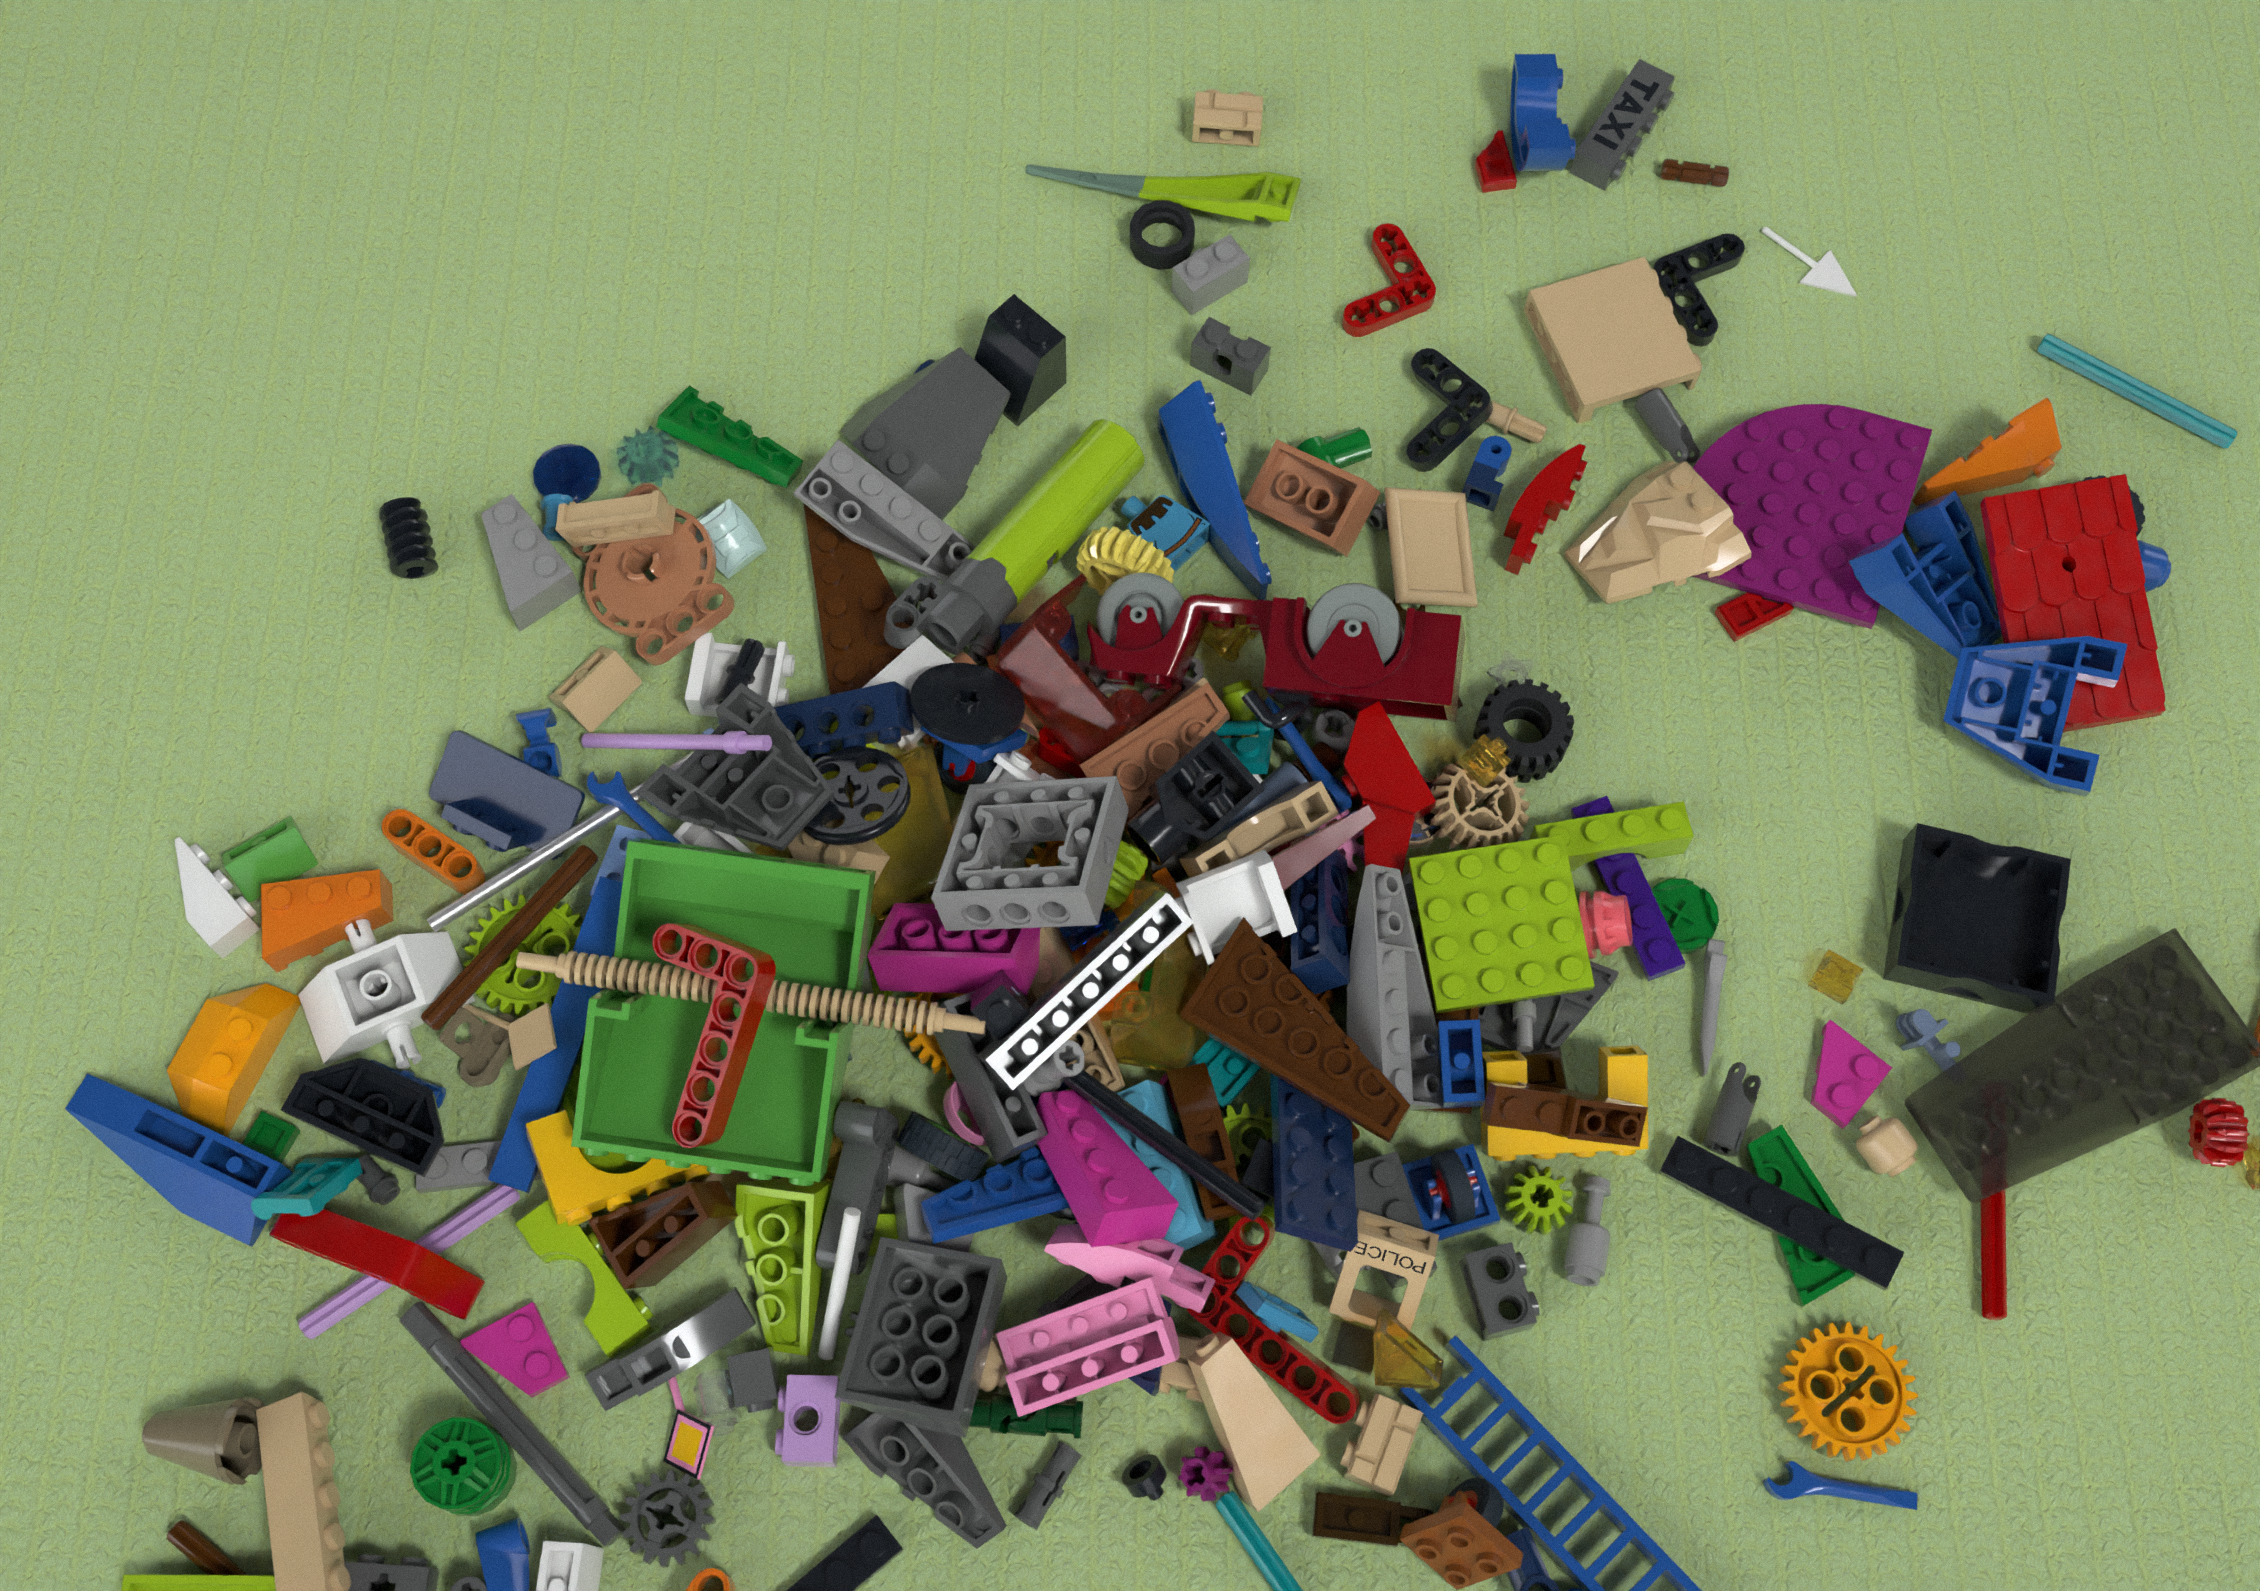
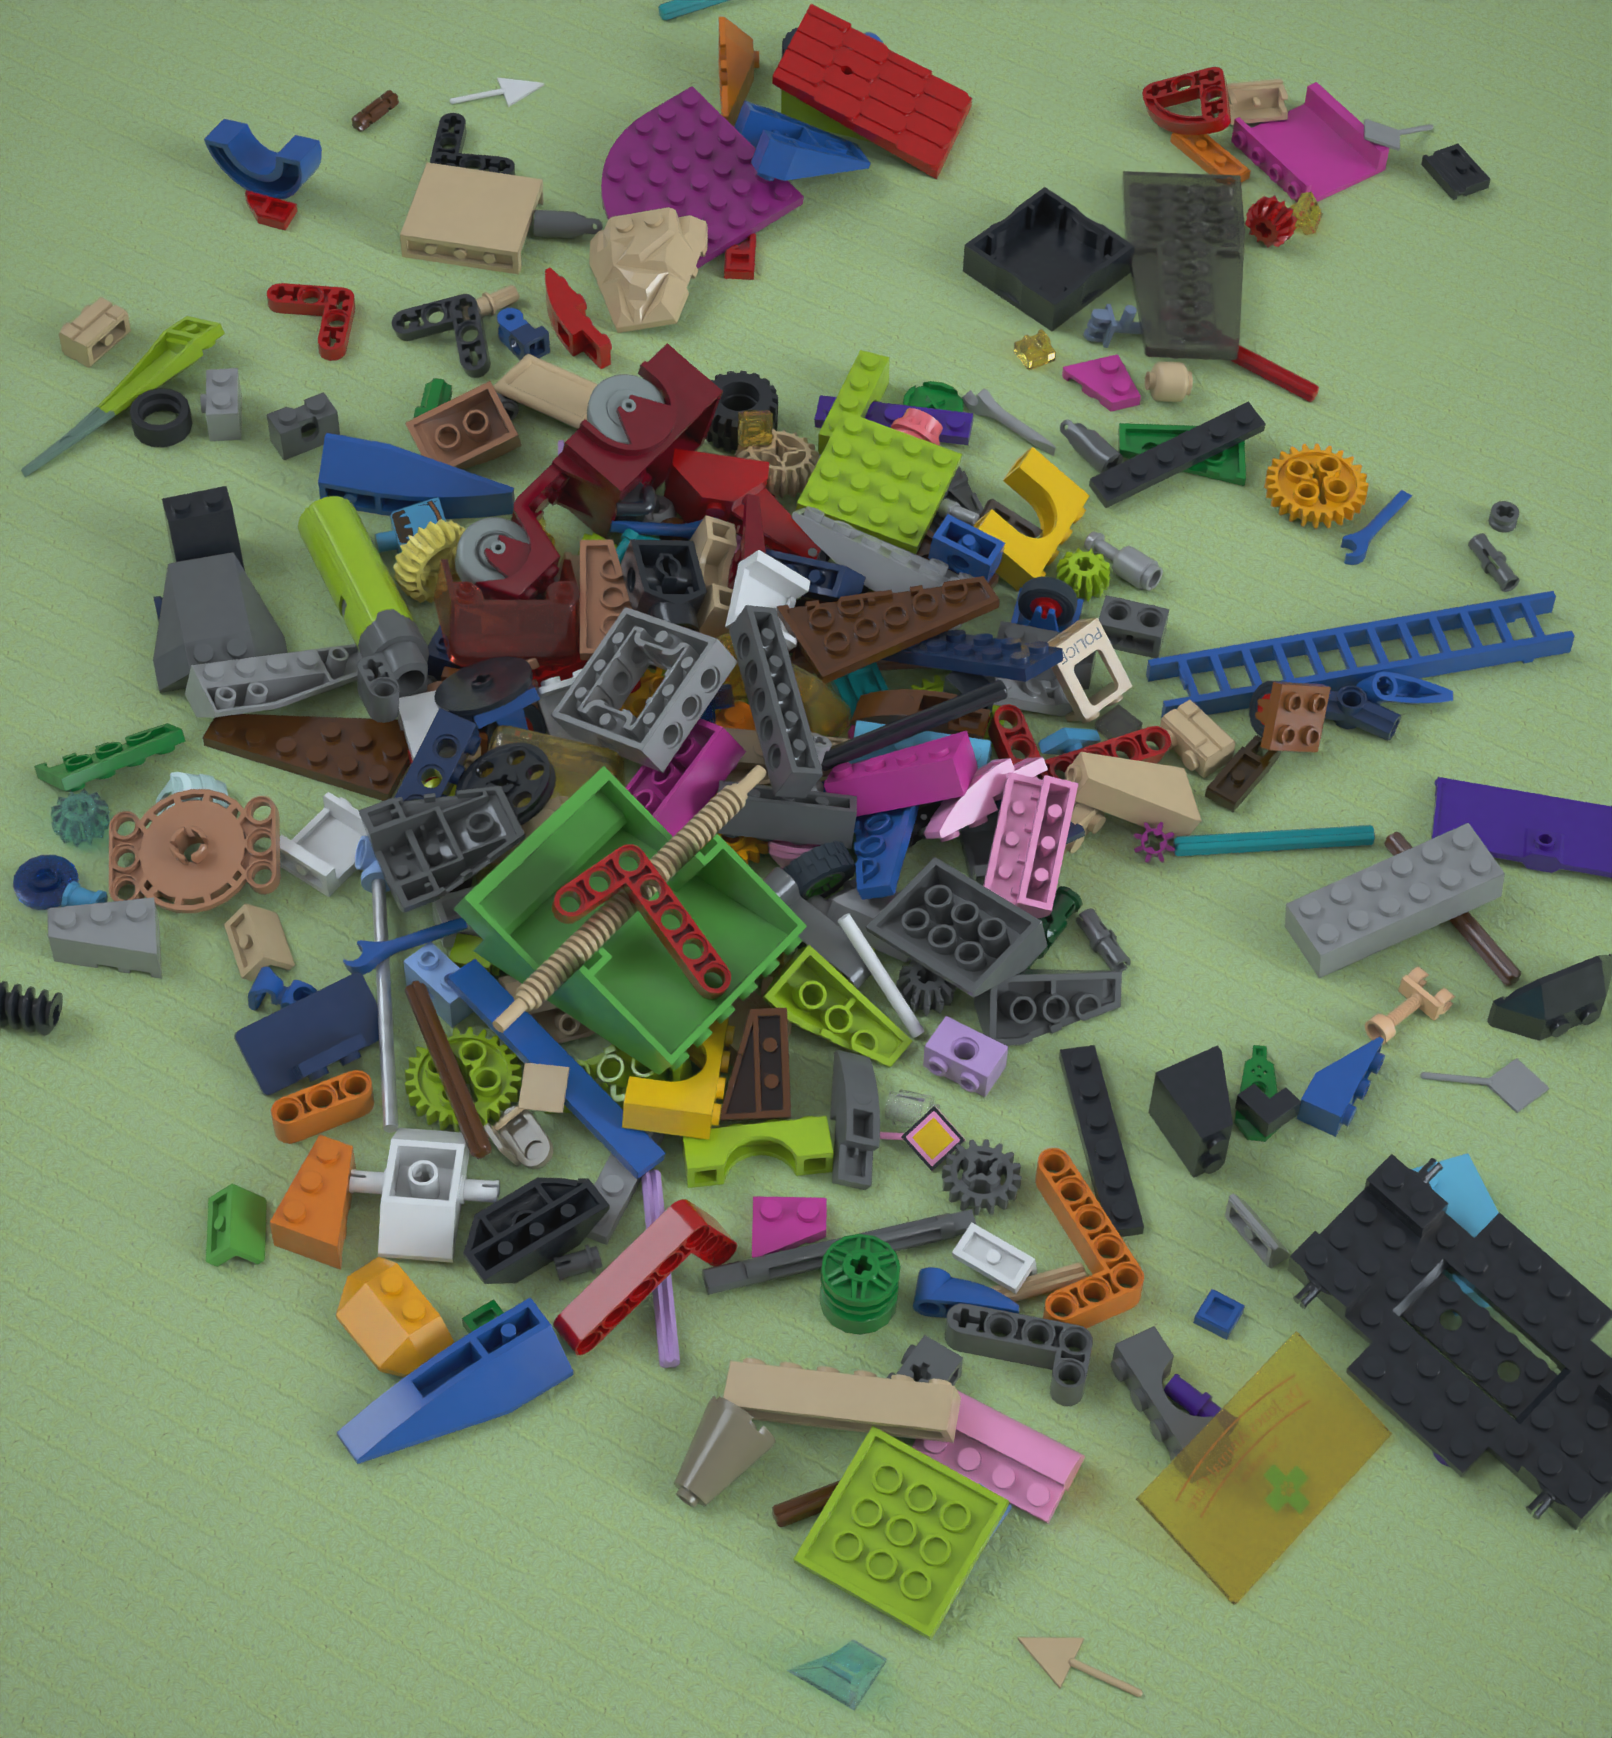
camera: 60 degrees left, 15 degrees down
white slope [175,836,261,959] -> none
teal plate [251,1158,363,1220] -> none
tan container [556,490,676,547] -> none
lavender bar [581,731,772,754] -> none
black axle [715,638,765,705] -> none
dark grey brick [727,1346,780,1413] -> none
black brick [971,970,1029,1040] -> none
black tile [1122,1454,1167,1501] -> none
clear yellow slope [1373,1307,1444,1389] -> none
reddish brown slope [1481,1082,1647,1147] -> none
dark grey brick [1569,59,1675,191] -> none
blue wedge [1943,636,2128,796] -> none

